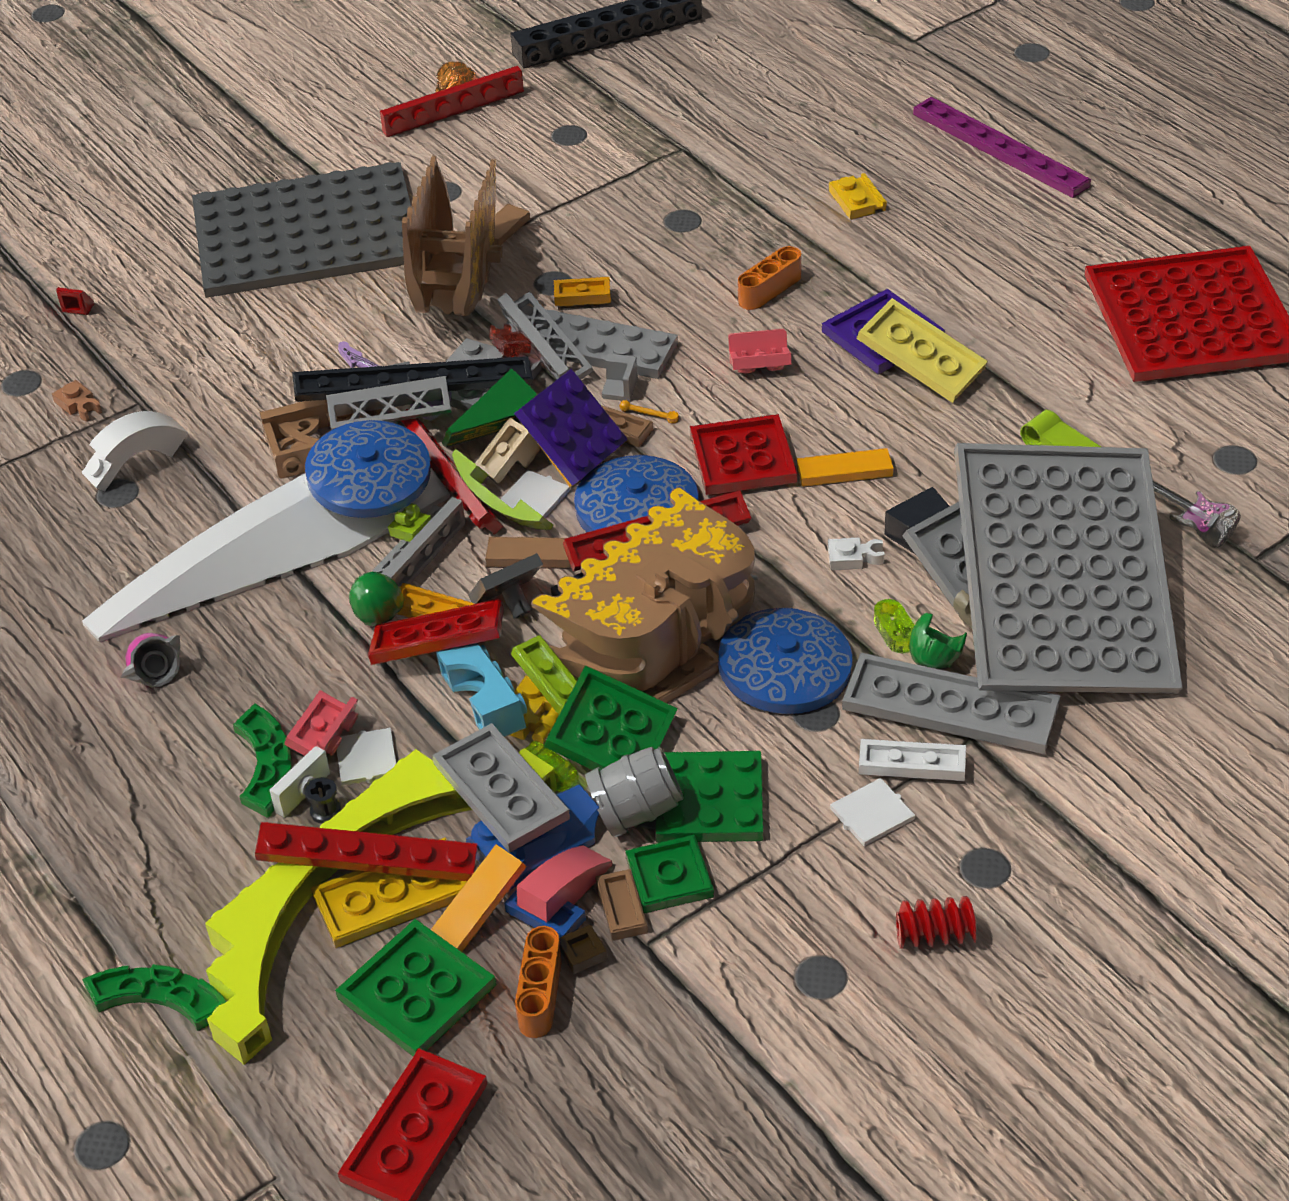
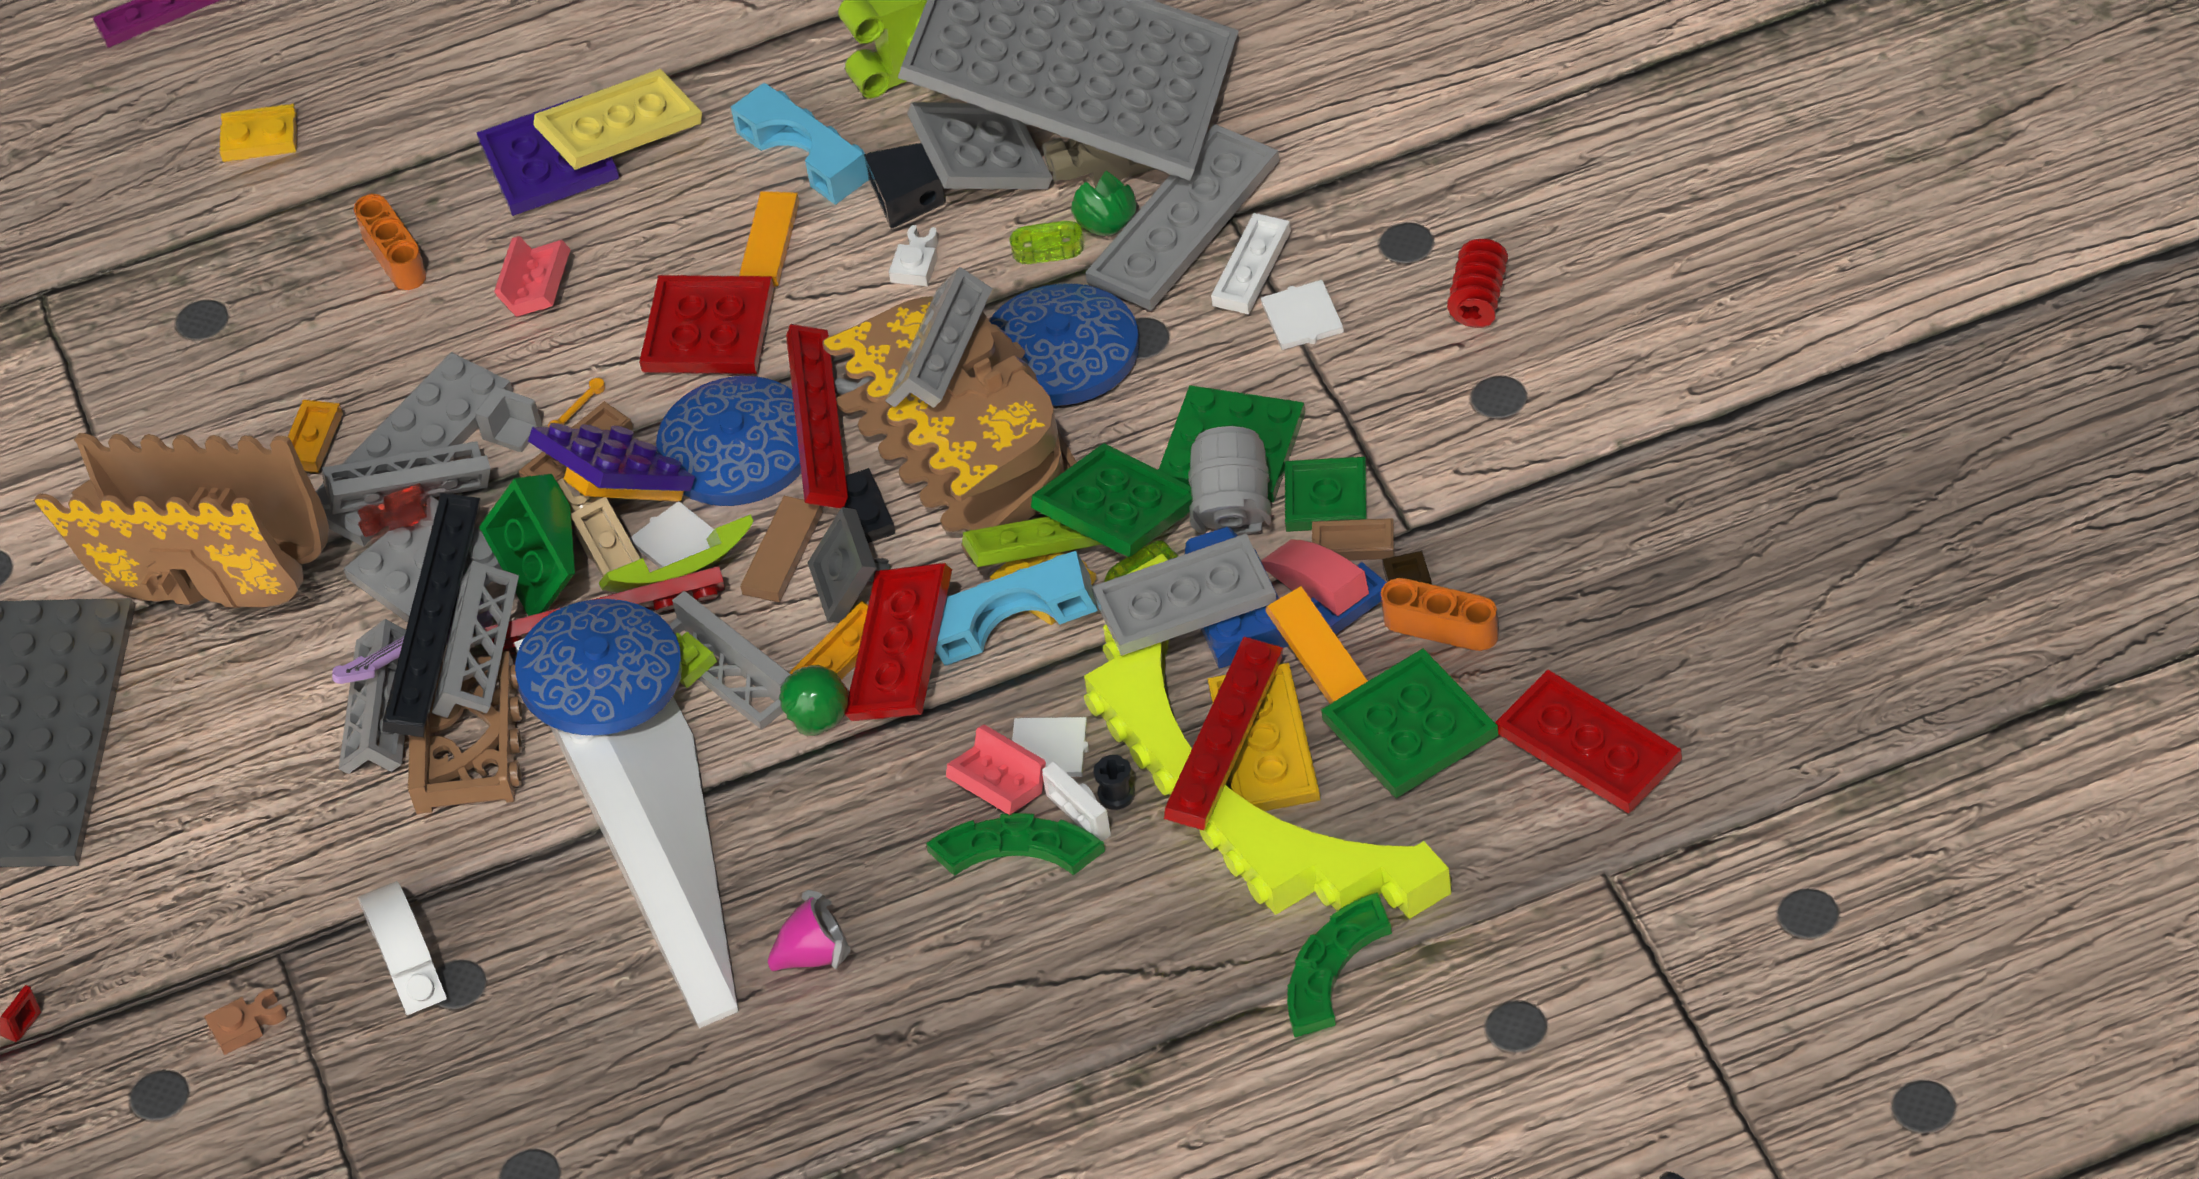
camera: 70 degrees left, 5 degrees up
none -> medium azure arch [731,82,869,205]
none -> light grey fence [885,267,993,408]

